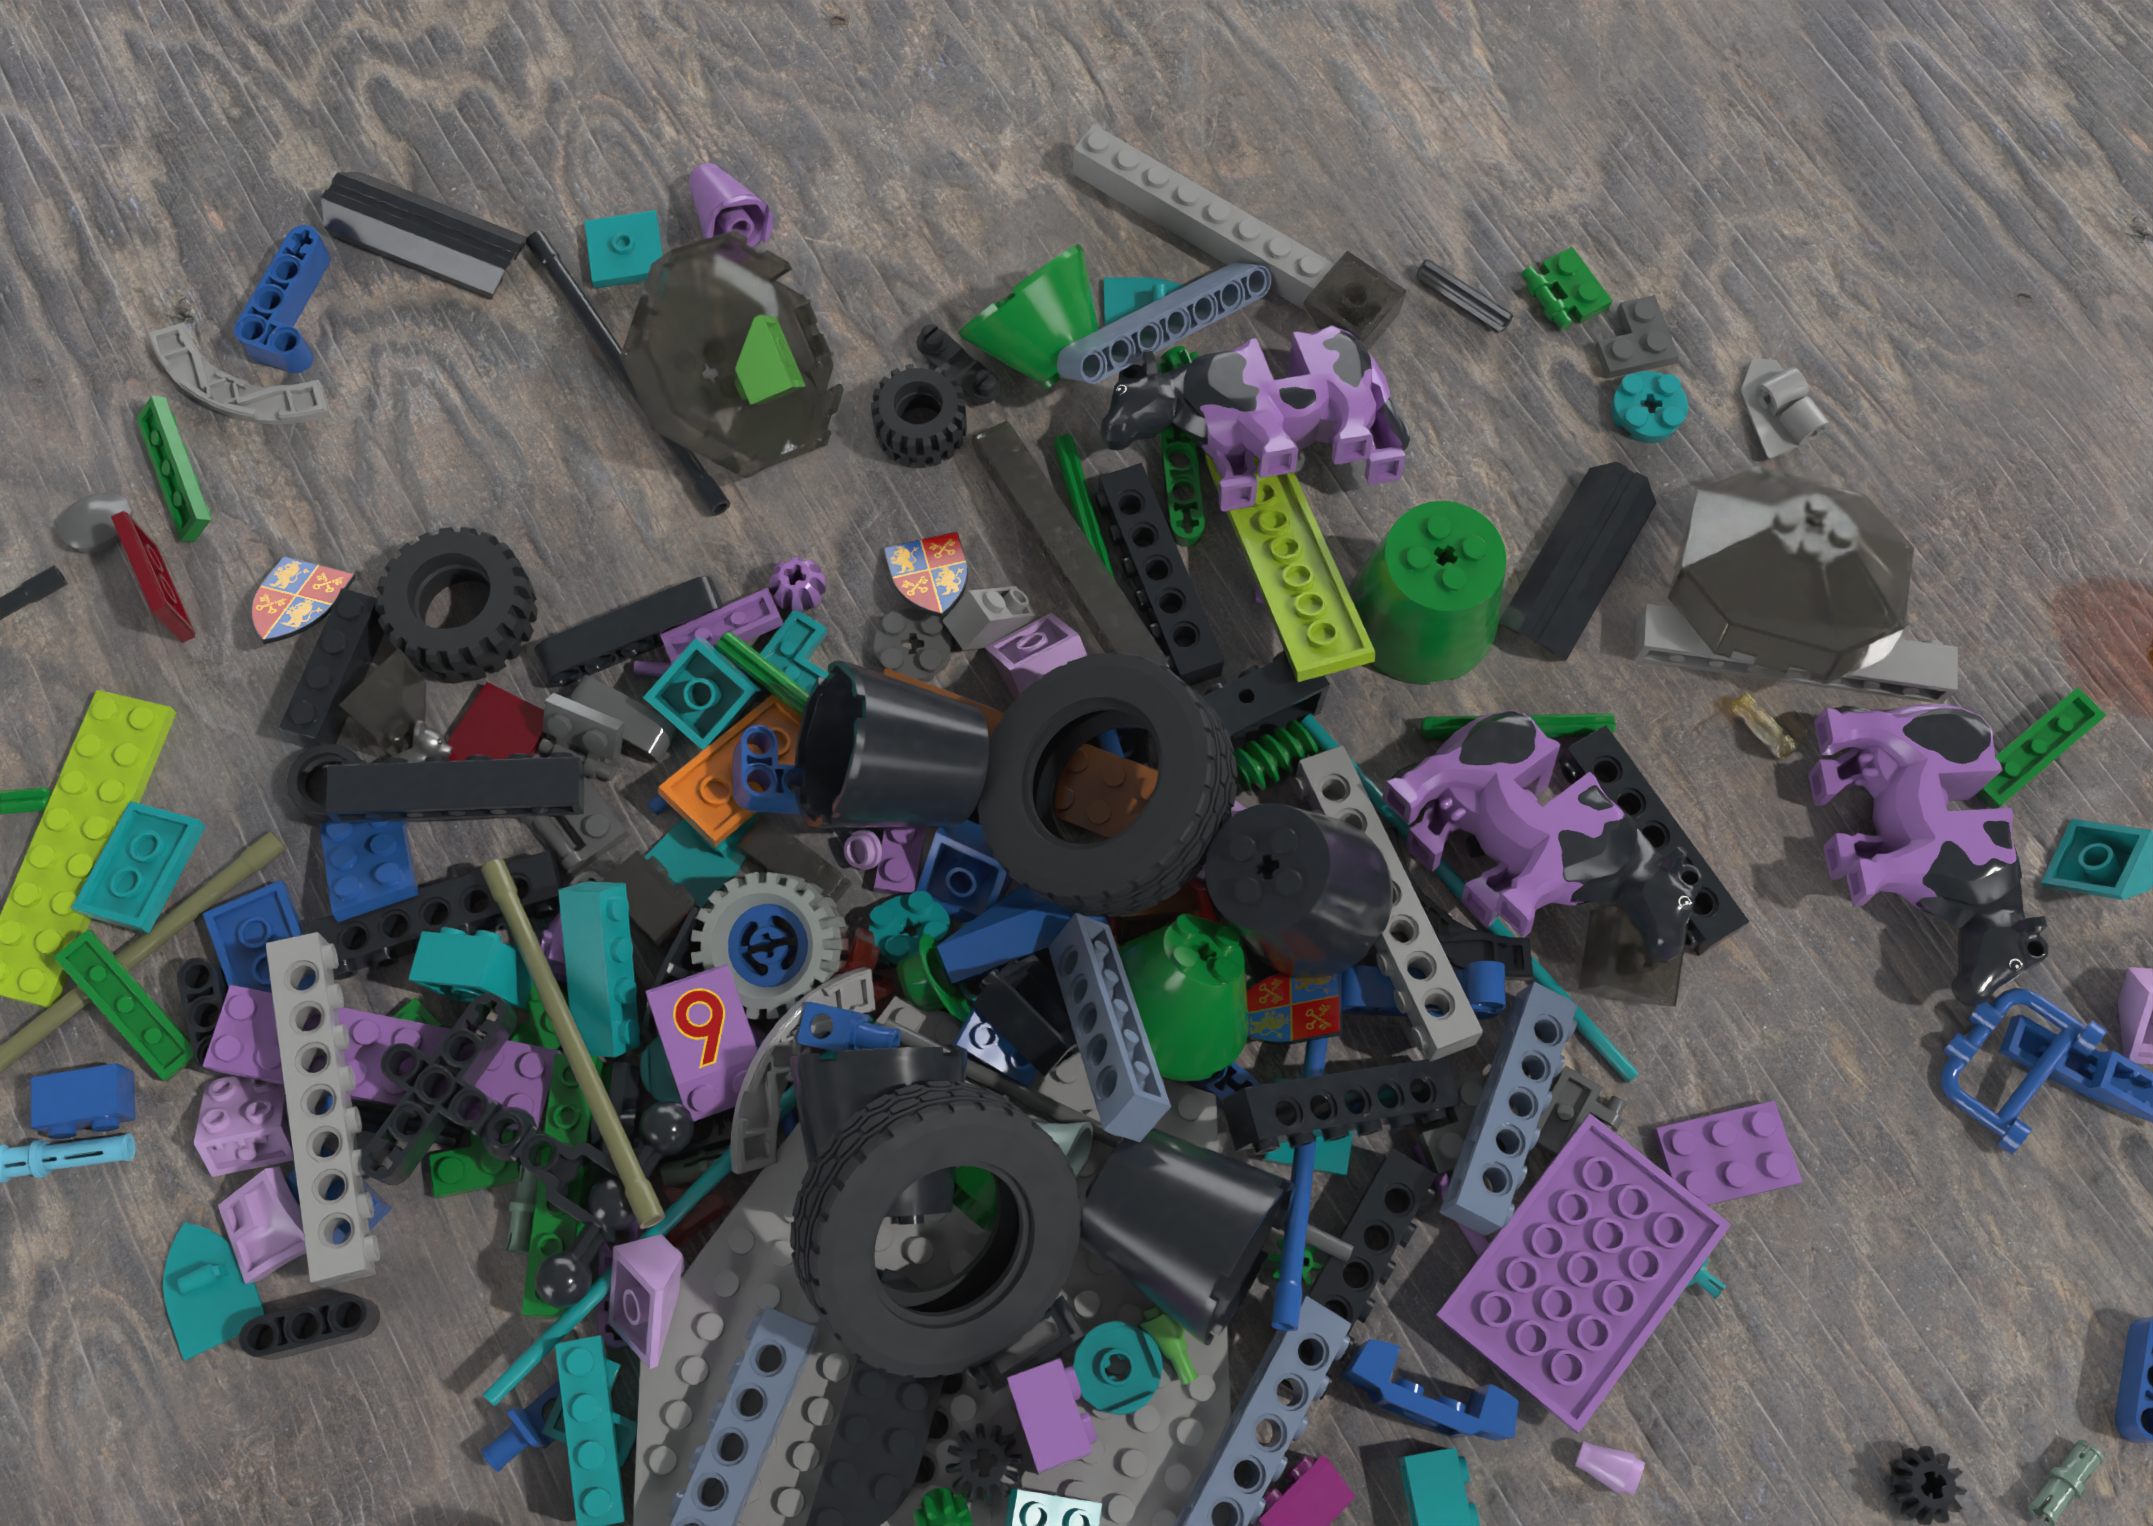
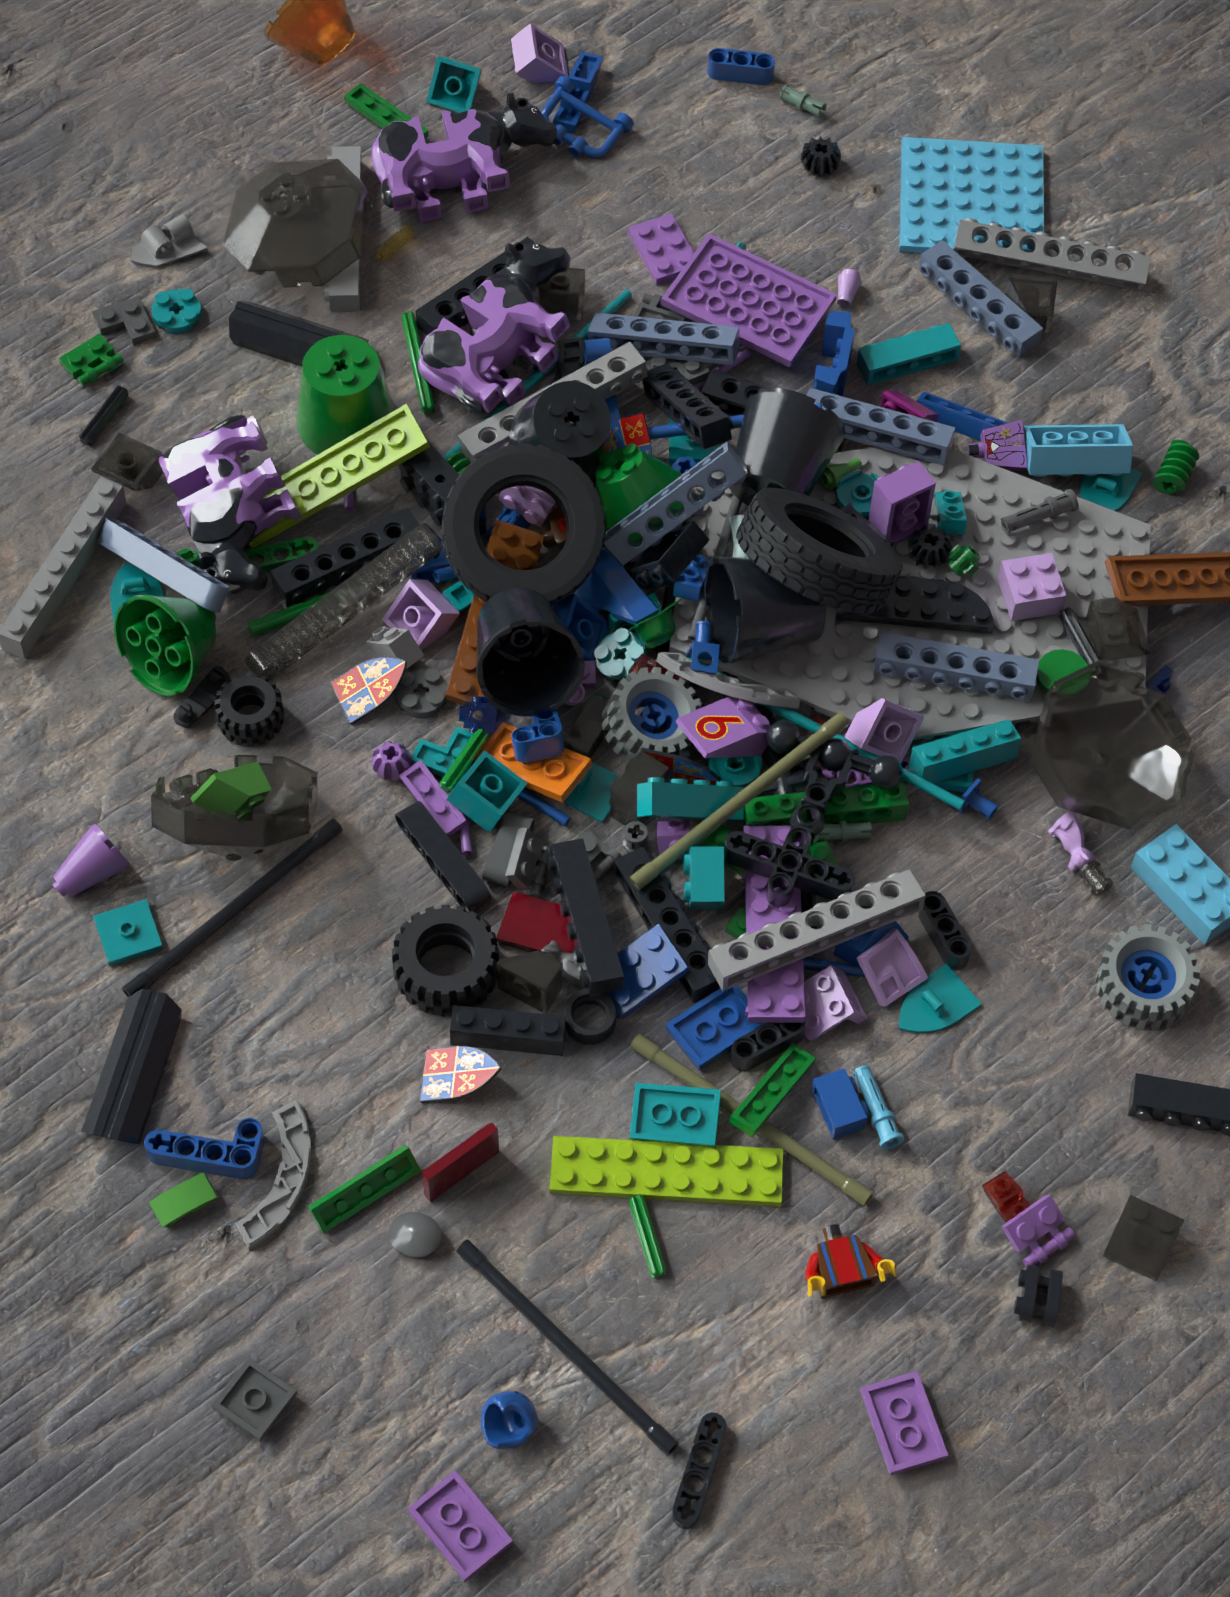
camera: 100 degrees left, 10 degrees down
none -> bright green slope [149,1172,219,1228]

